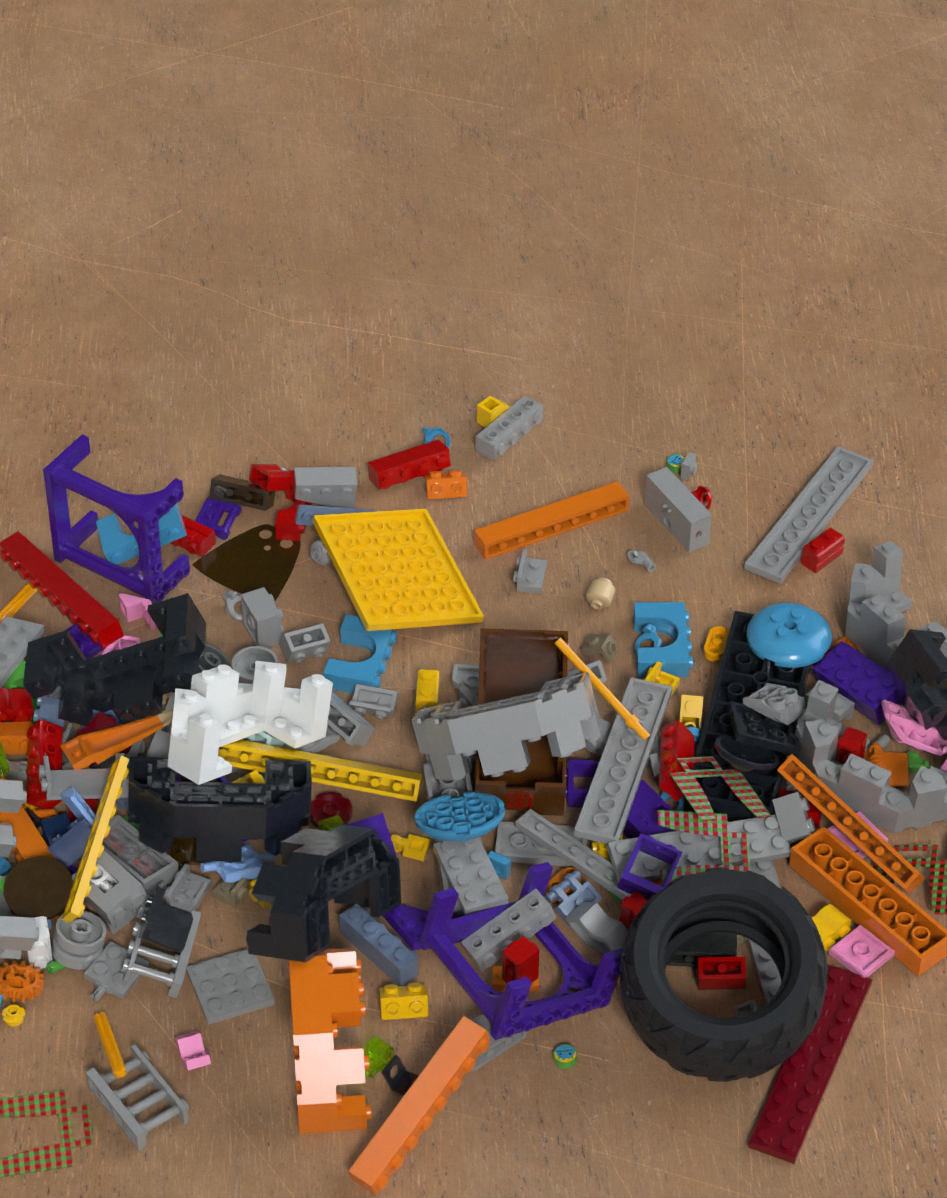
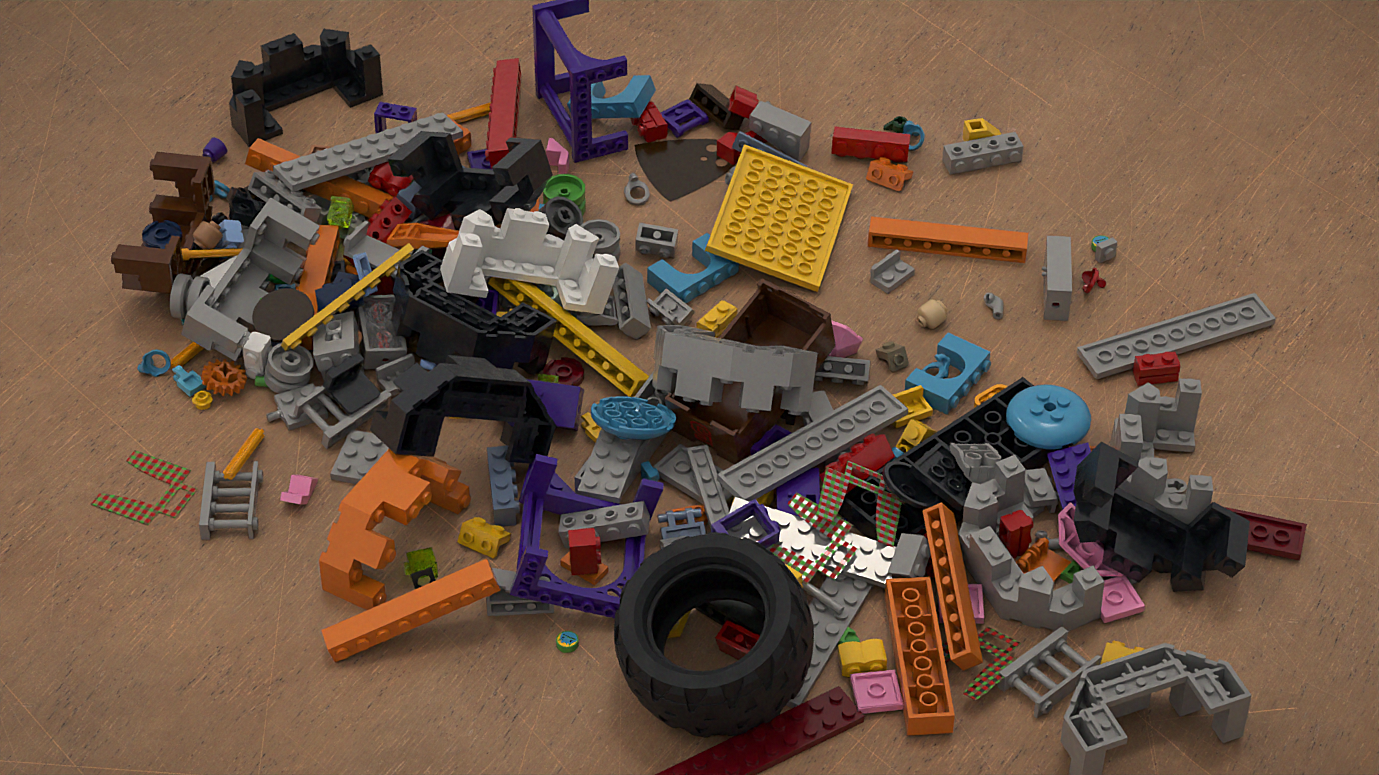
camera: 35 degrees right, 0 degrees up
light grey brick [241,587,284,648] -> none
light orange bar [554,638,650,741] -> none
none -> dark green piece [883,116,908,133]

